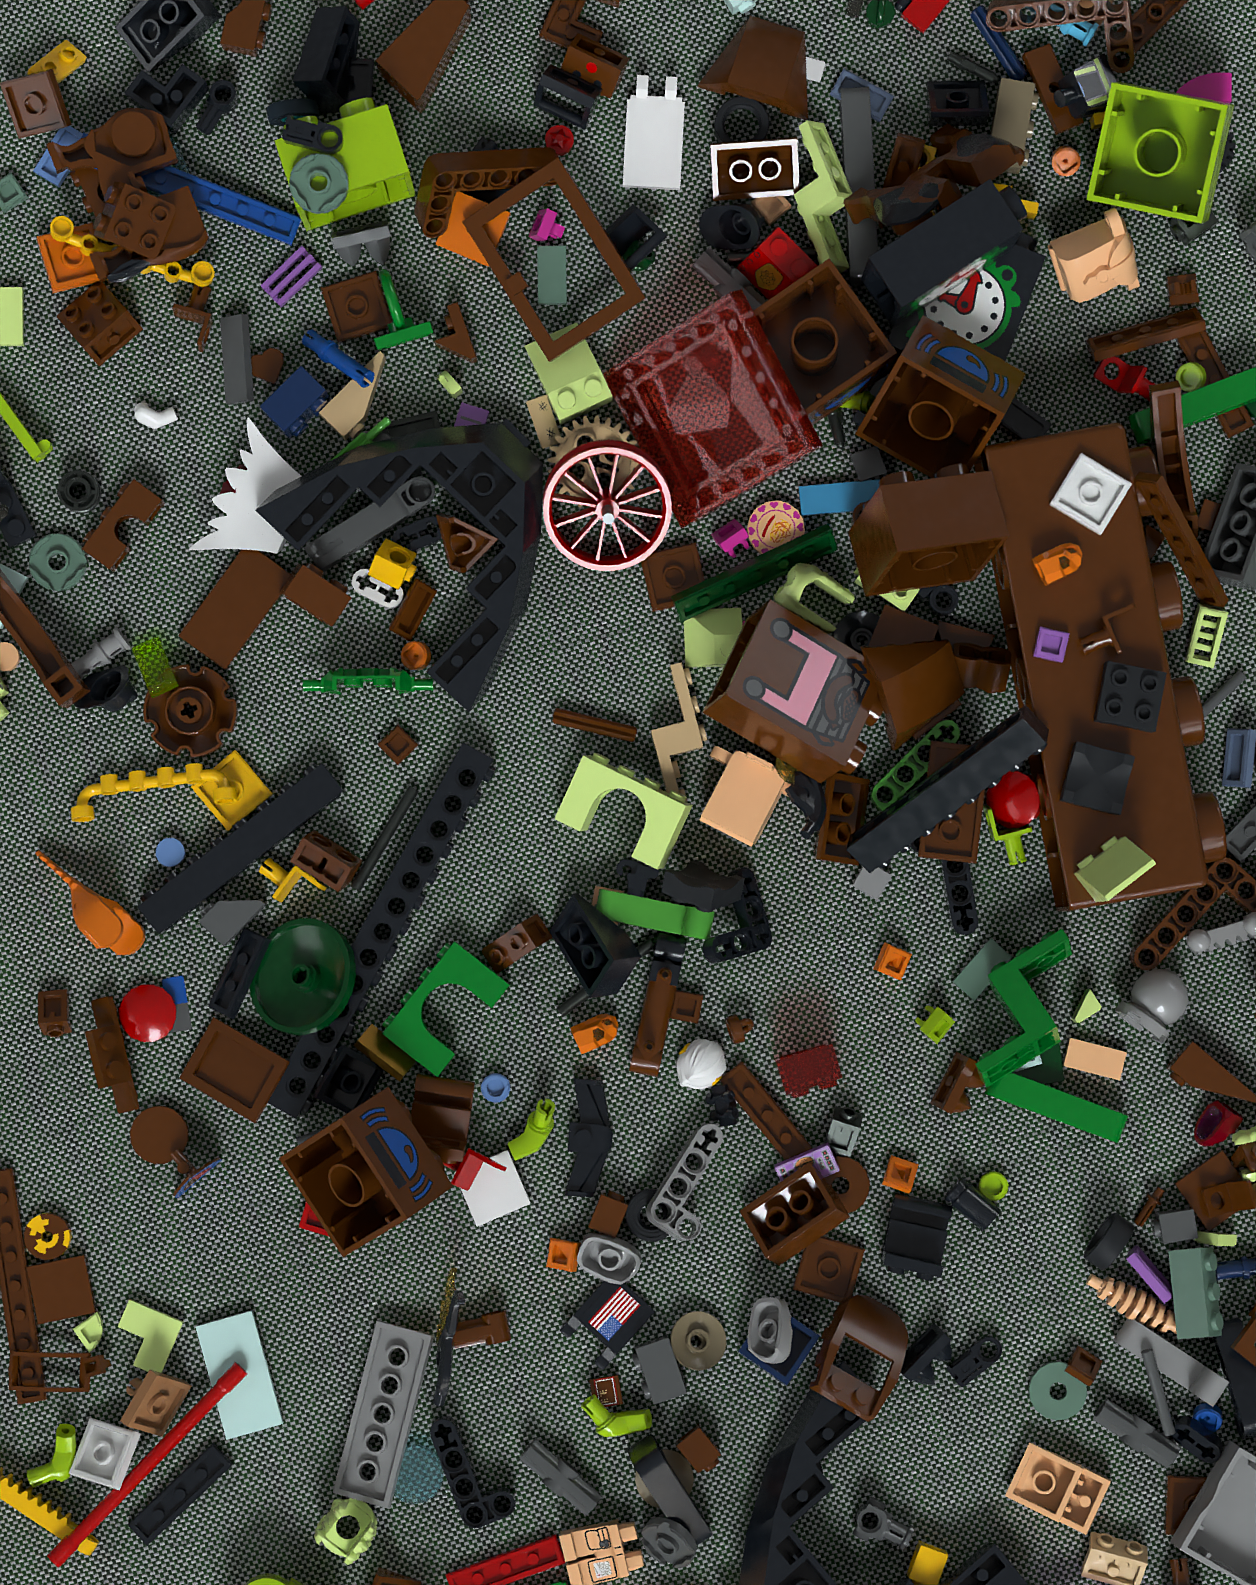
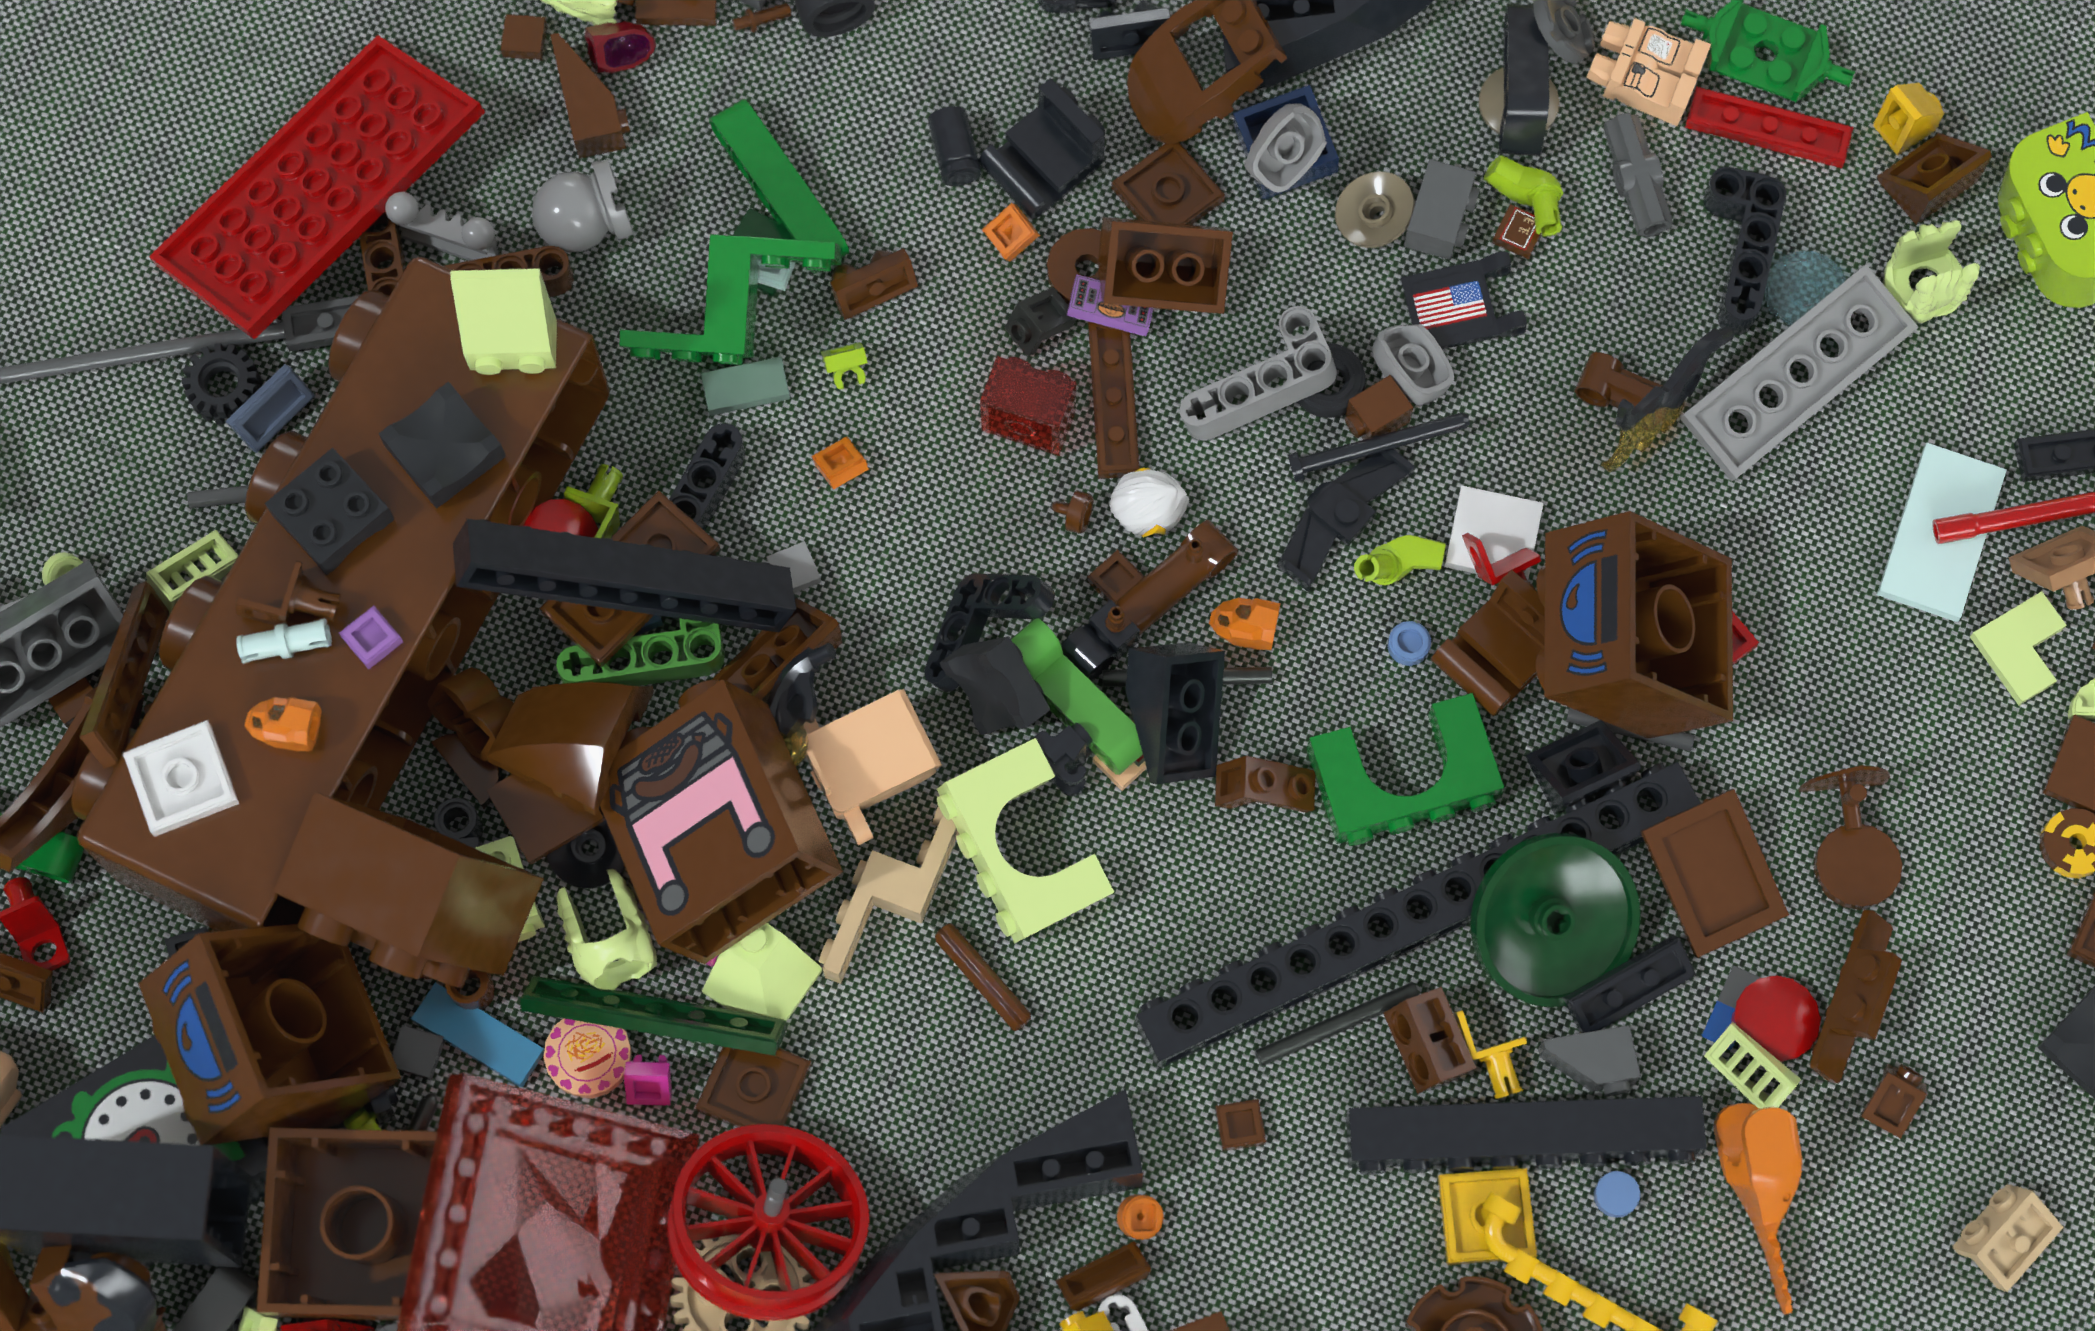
camera: 140 degrees left, 15 degrees down
green plate [303,668,433,694] -> none
pearl gold tile [354,1024,416,1082] -> none
orange tile [546,1238,581,1272] -> none
reddish brown brick [676,1423,721,1473] -> none
black piece [706,1084,739,1127] -> none
lime tile [978,1171,1008,1201] -> none
light nougat tile [1062,1038,1127,1080] -> none
yellowish green slope [1071,989,1102,1023] -> none
none -> light aqua pin [237,618,332,664]
none -> black bar [1287,412,1470,482]
none -> yellowish green slope [1704,1022,1801,1109]

